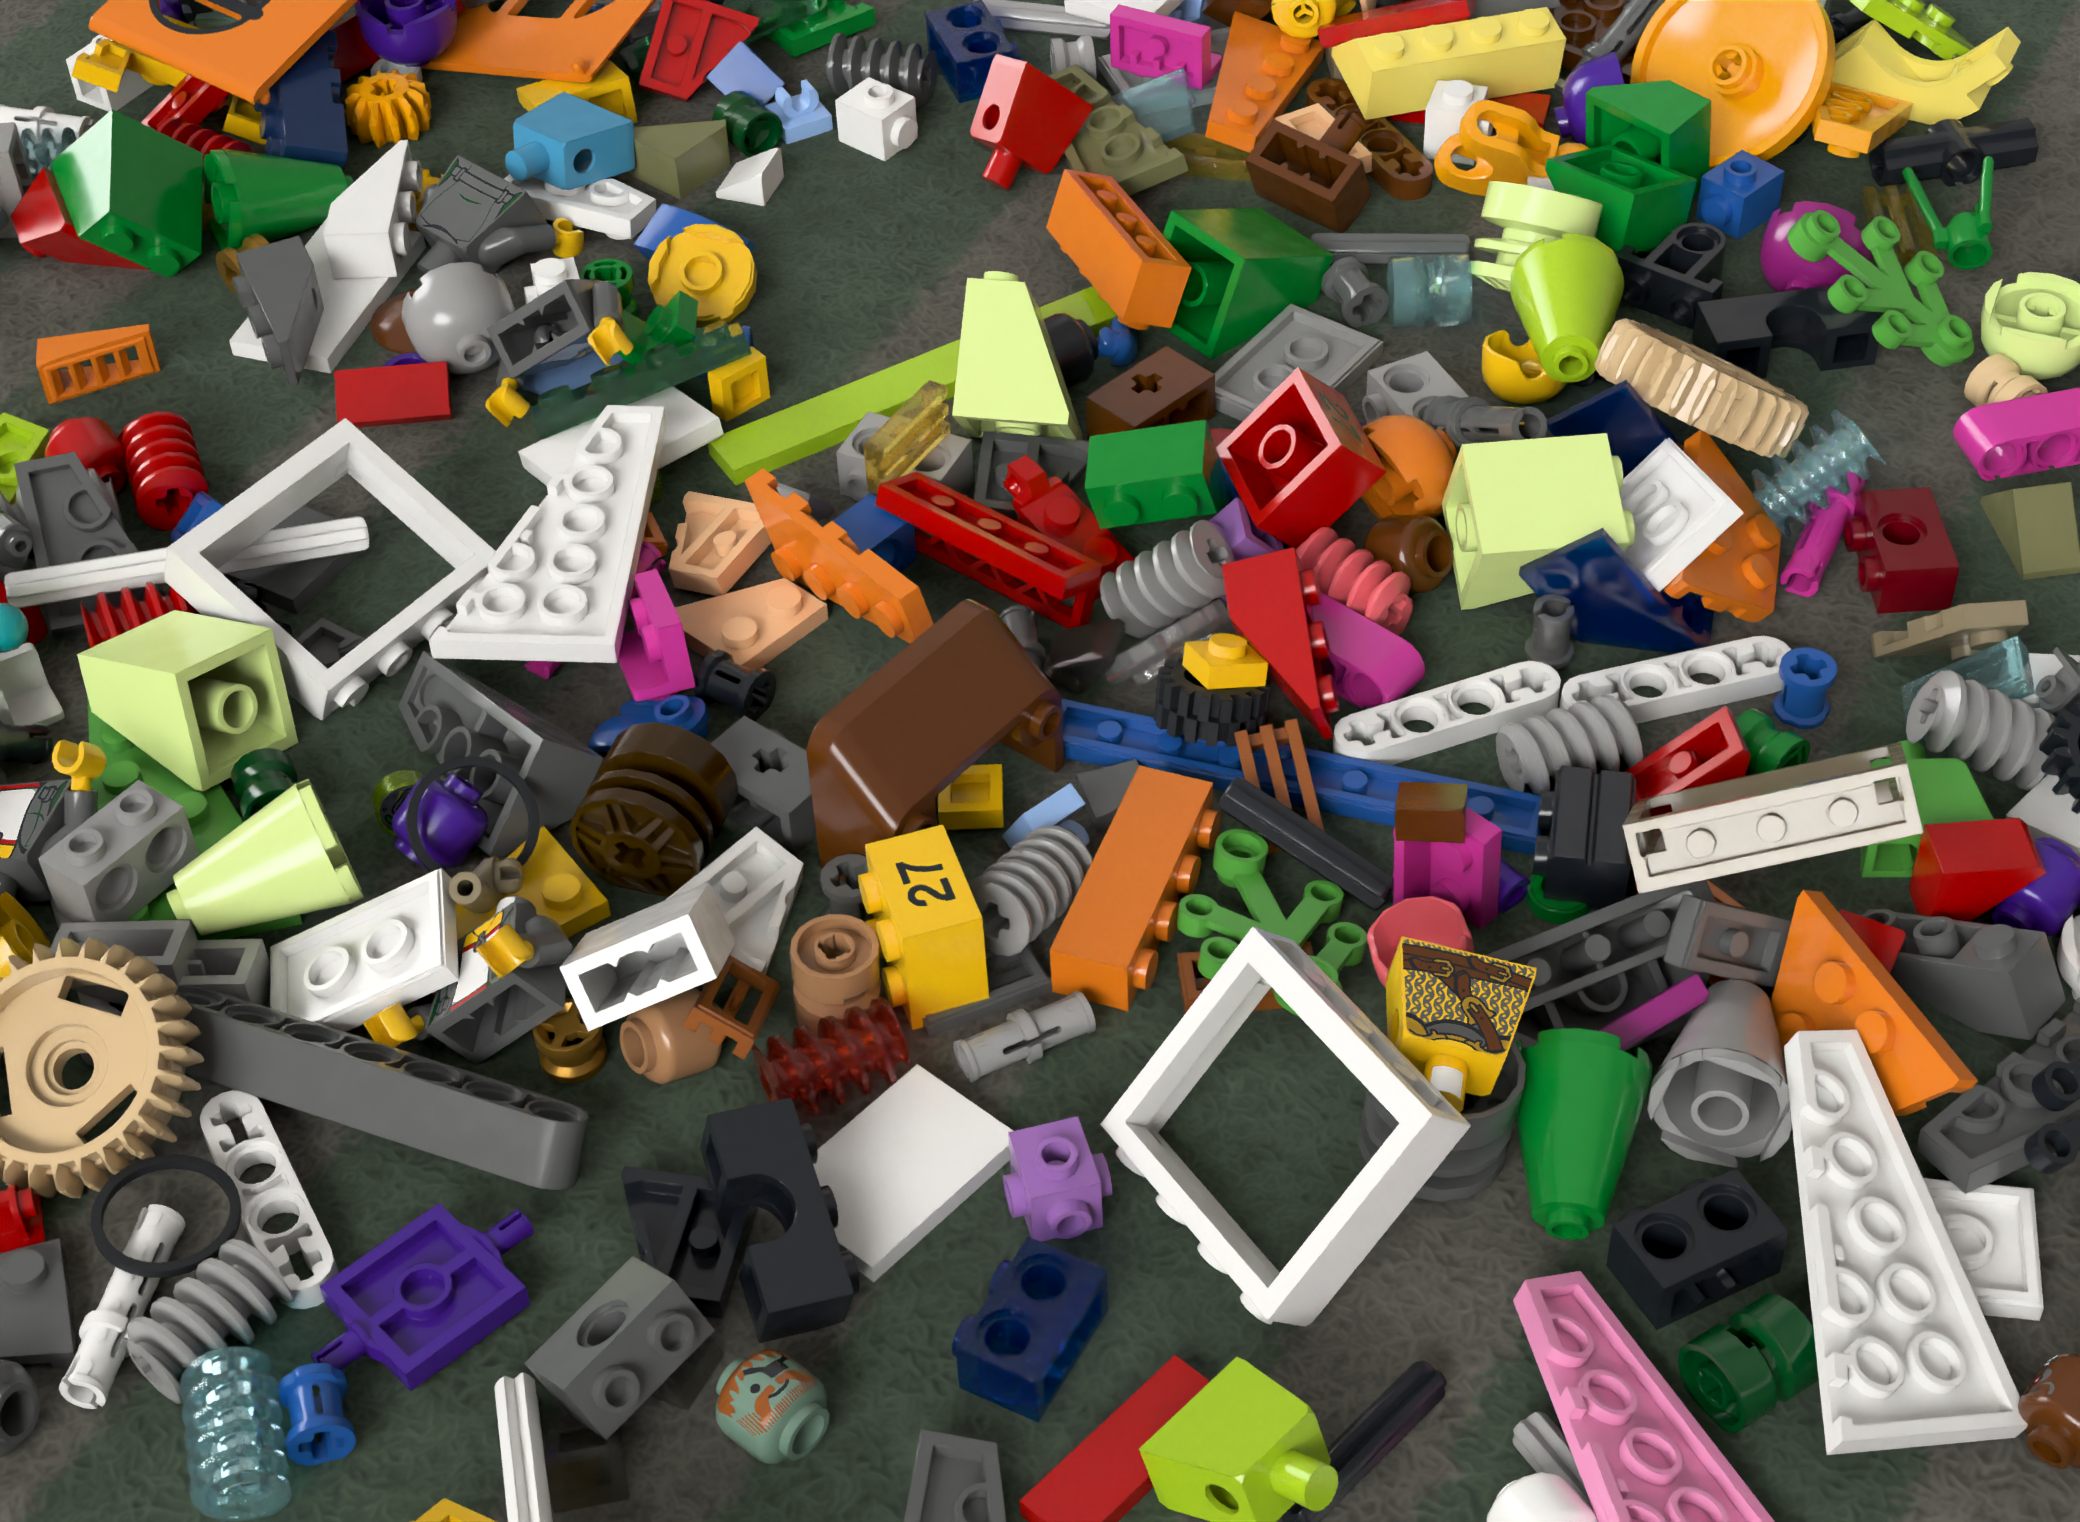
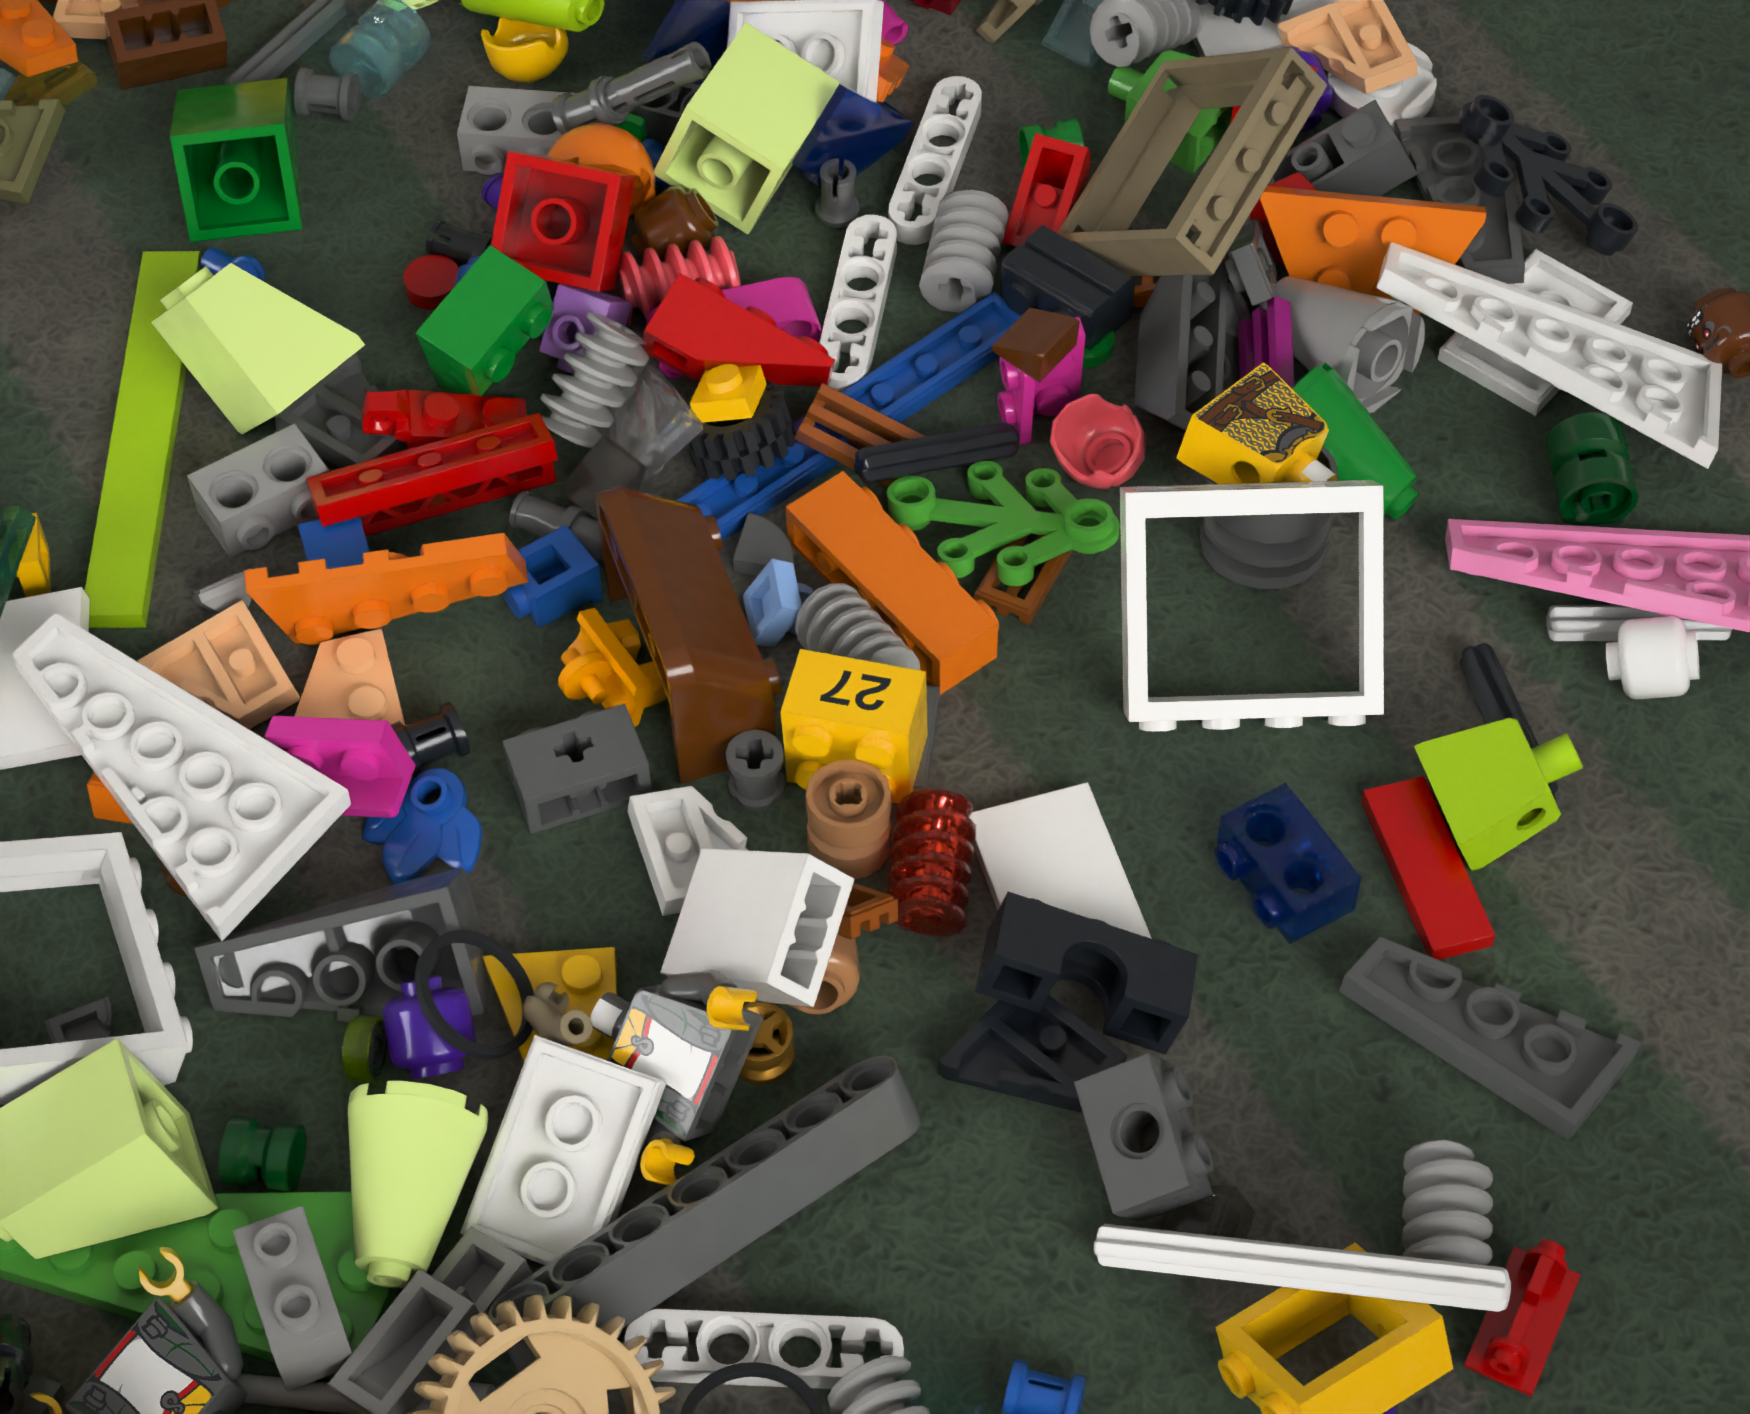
camera: 60 degrees left, 10 degrees up
dark purple plate [311,1203,534,1391] -> none
dark brown wheel [569,722,738,897] -> none
sand green head [715,1349,830,1464] -> none
clear yellow tile [863,380,950,494] -> none
light grey pin [953,991,1096,1083] -> none
medium lavender brick [1003,1116,1112,1244] -> none
orange brick [1046,169,1192,330] -> none
reddish brown brick [1086,346,1215,440] -> none
light grey tile [1214,304,1383,421] -> none
black brick [1606,1168,1789,1330] -> none
blue bush [1772,647,1838,729] -> none

